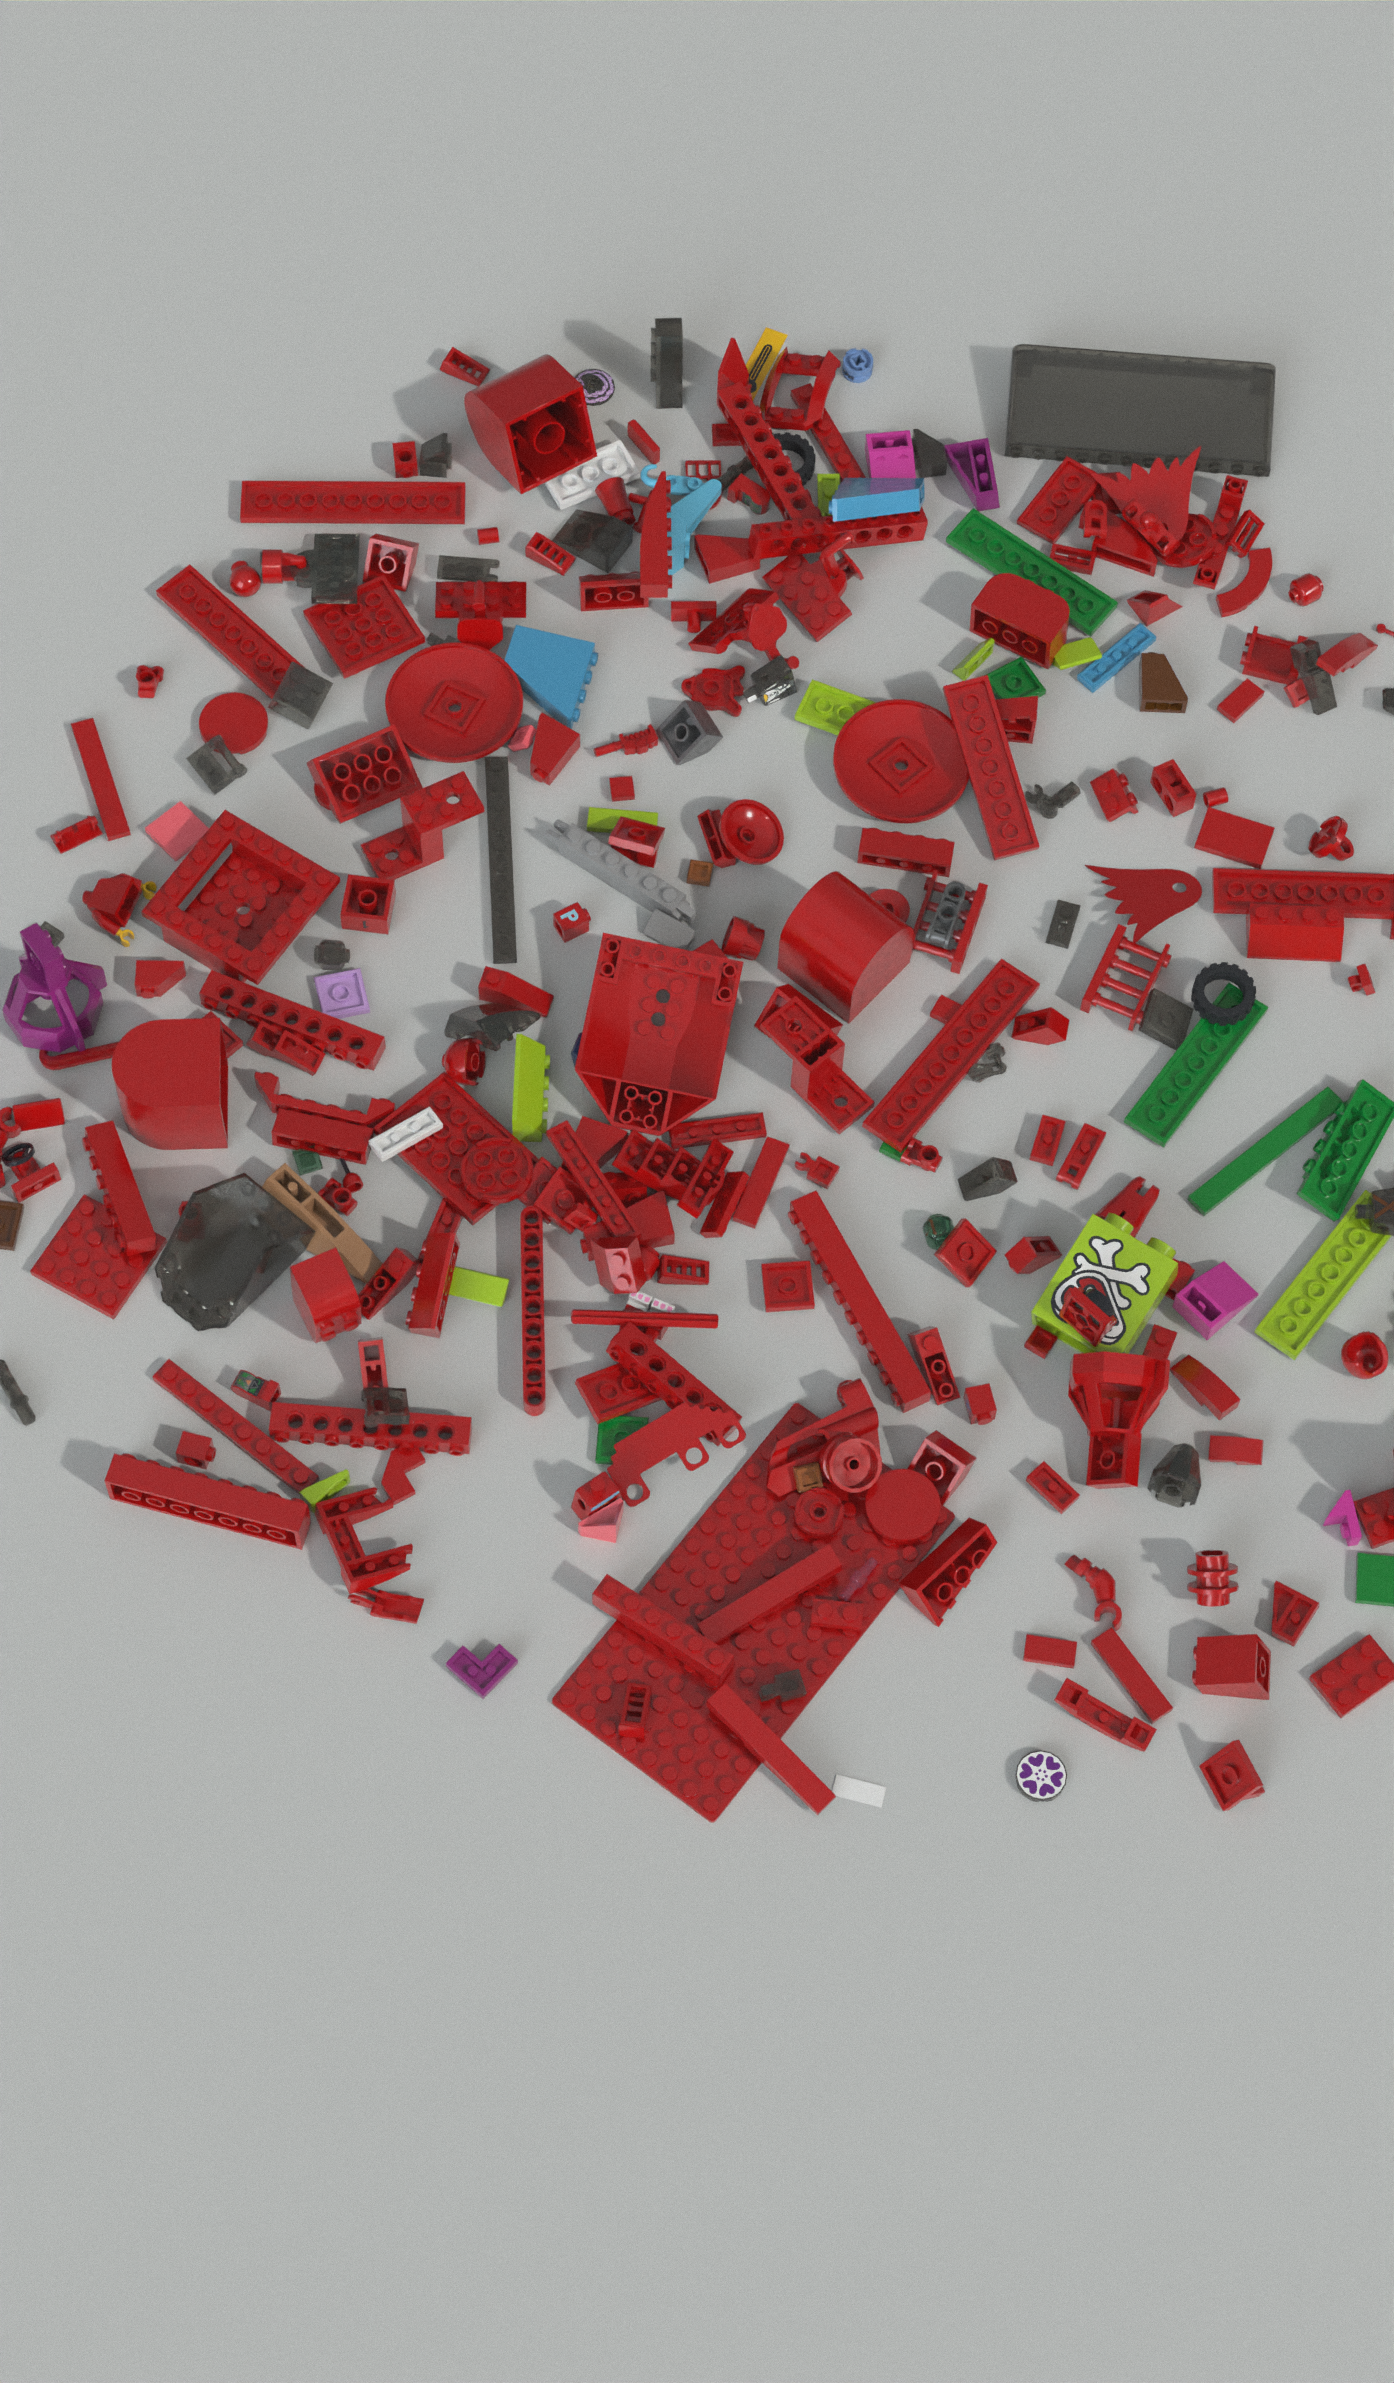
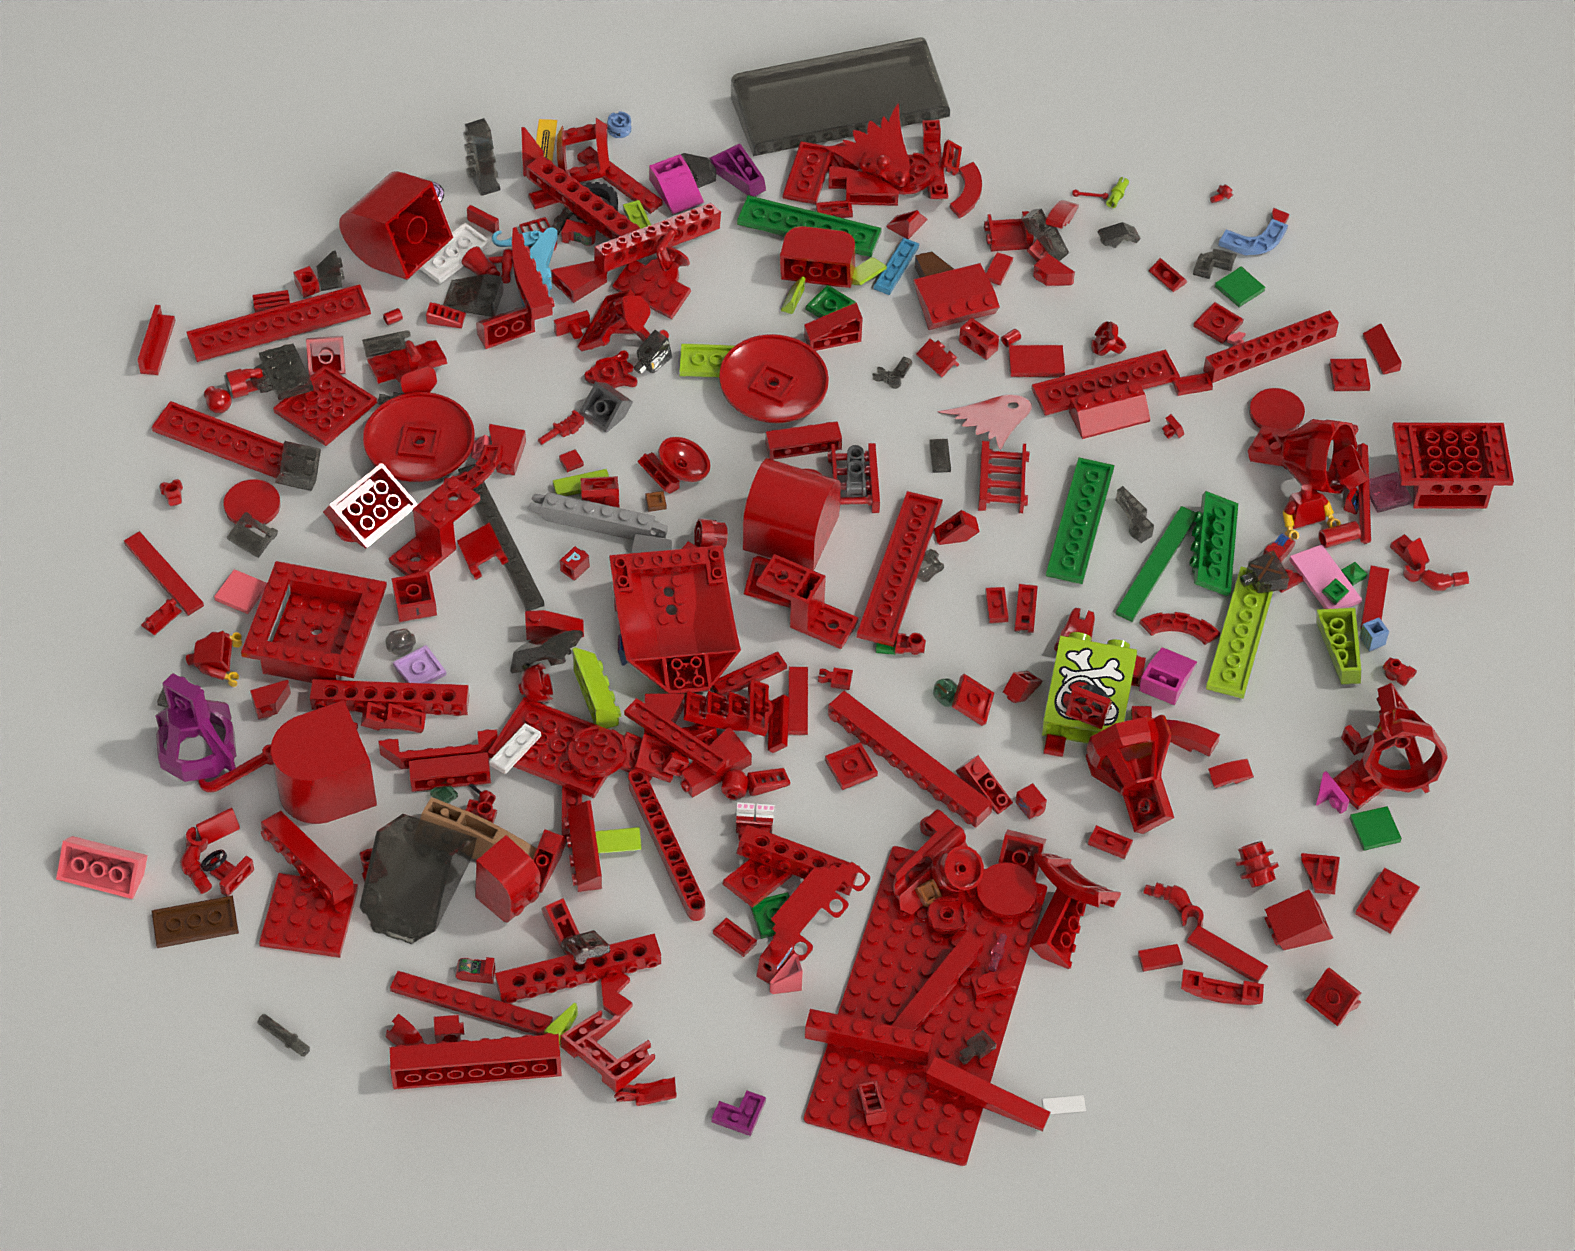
camera: 20 degrees left, 10 degrees down
red slope [439,347,490,387] -> none
dark azure slope [504,625,598,729] -> none
red axle [571,1309,719,1329] -> none
red slope [590,1236,647,1294] -> none
dark azure slope [829,478,925,521] -> none
red tile [930,995,962,1024] -> none
red plate [943,675,1040,861] -> none
clear smoke slope [957,1157,1018,1201] -> none
tile [1015,1750,1067,1802] -> none
red plate [1083,500,1107,539] -> none
clear smoke tile [1138,988,1194,1051] -> none
clear smoke cone [1147,1443,1201,1508] -> none
black tyre [1191,962,1256,1026] -> none
red head [1288,573,1324,607] -> none
red piece [1341,1331,1389,1379] -> none
none -> red fence [138,305,176,375]
none -> red tile [252,290,290,312]
none -> red brick [386,1013,424,1046]
none -> red tile [444,444,504,489]
none -> red flag [457,522,509,580]
none -> red tile [713,917,757,957]
none -> red slope [913,263,1000,330]
none -> red slope [1033,254,1075,286]
none -> red wedge [1033,853,1122,908]
none -> clear smoke slope [1116,486,1154,543]
none -> red tile [1140,612,1221,645]

